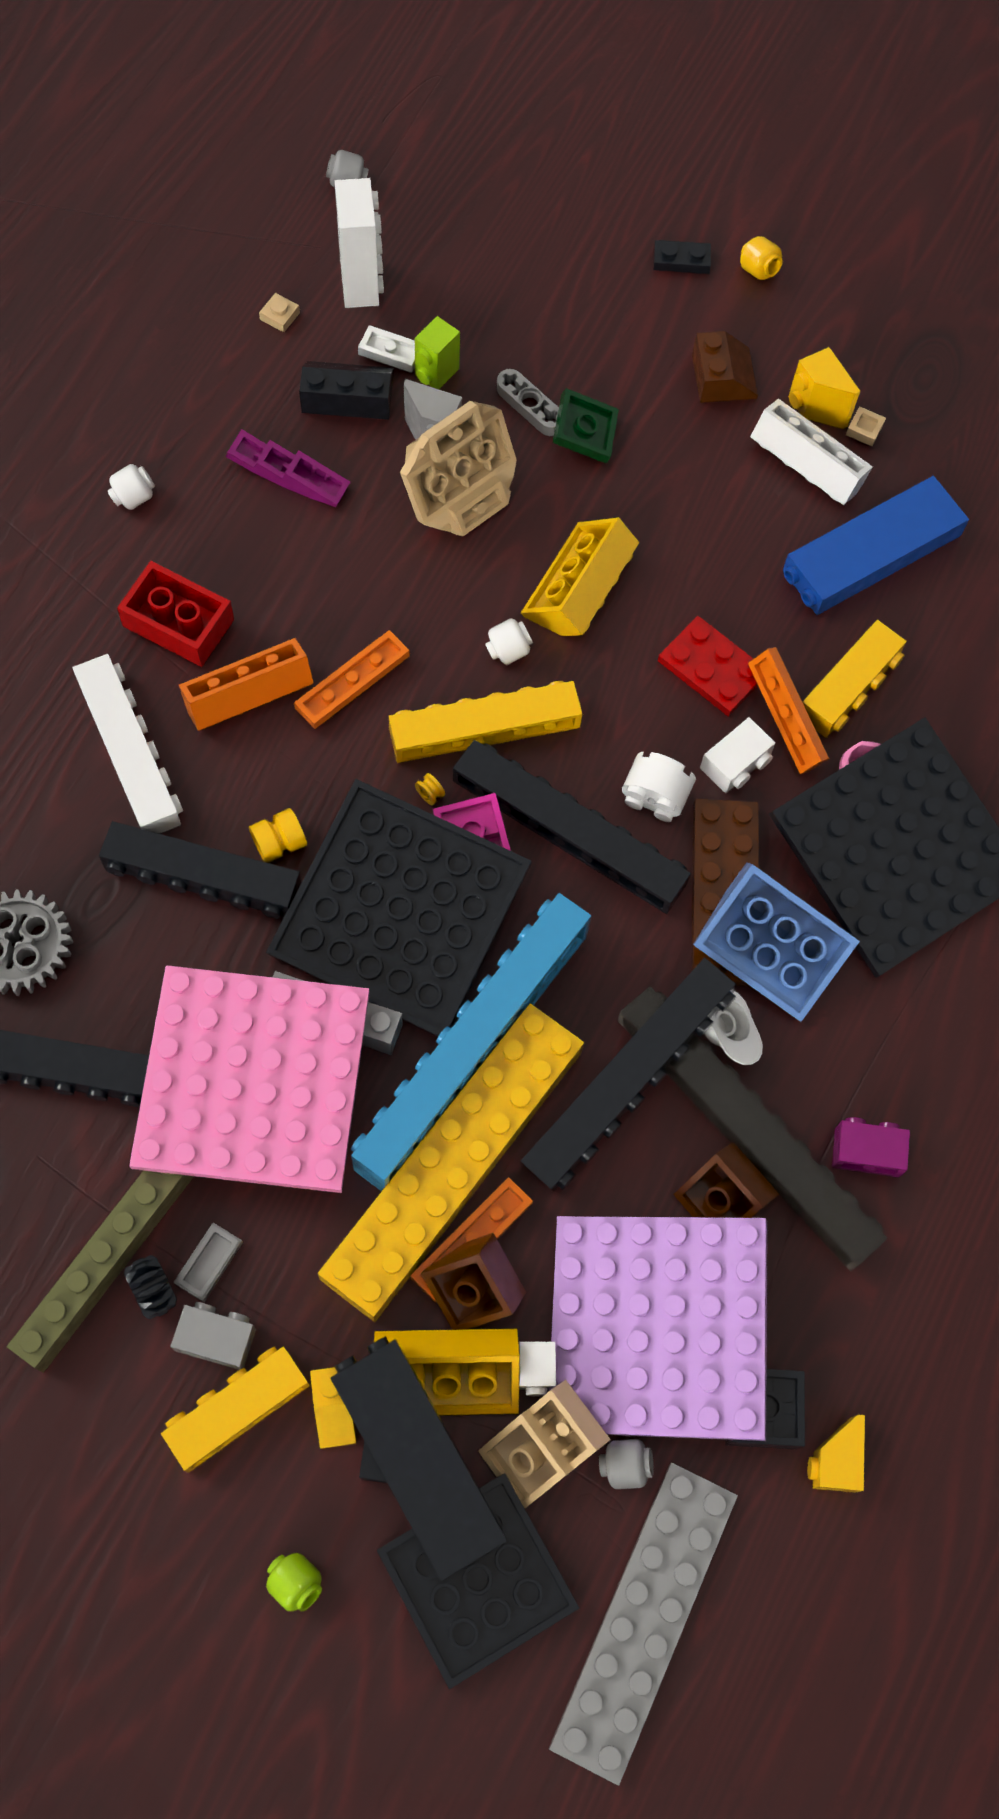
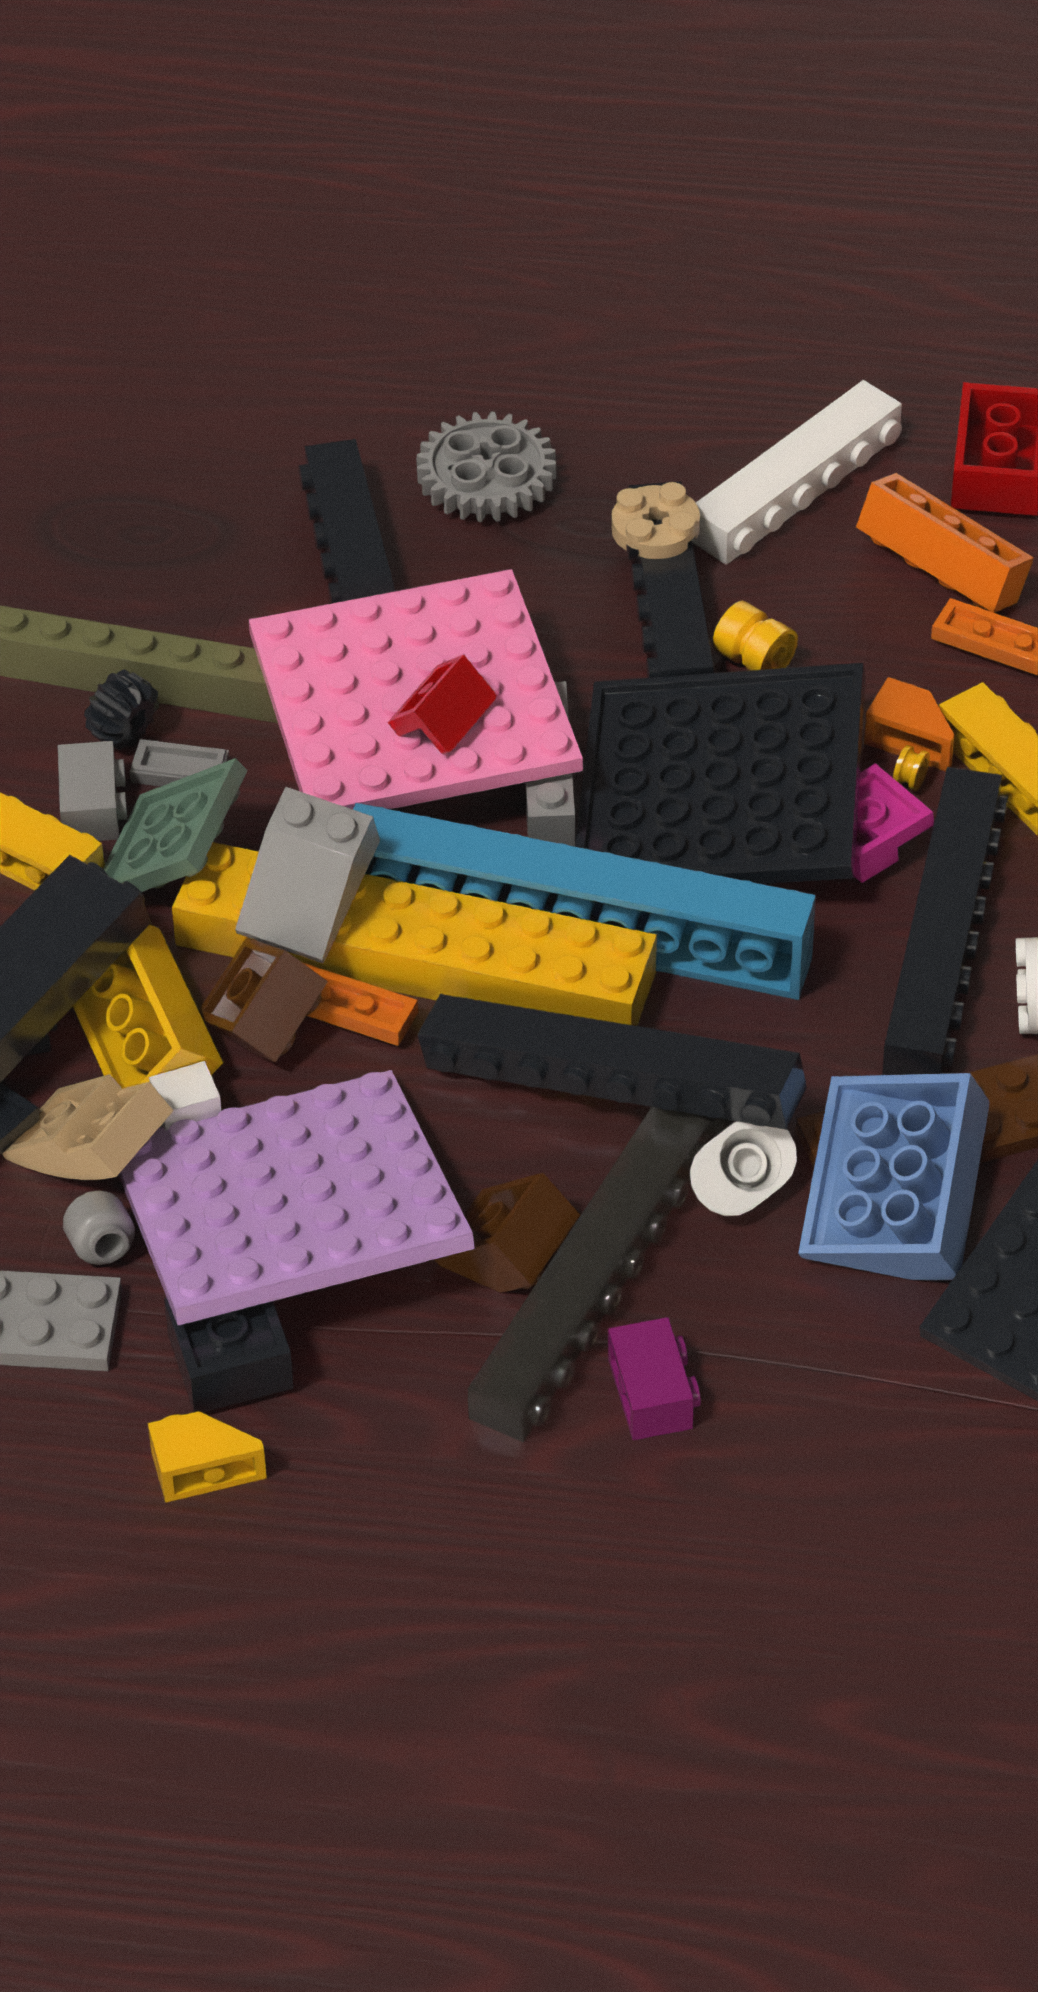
camera: 75 degrees right, 20 degrees down
none -> sand green plate [103,758,248,892]
none -> light grey slope [235,787,380,964]
none -> red panel [387,654,497,754]
none -> tan plate [612,482,700,559]
none -> orange slope [864,677,954,772]

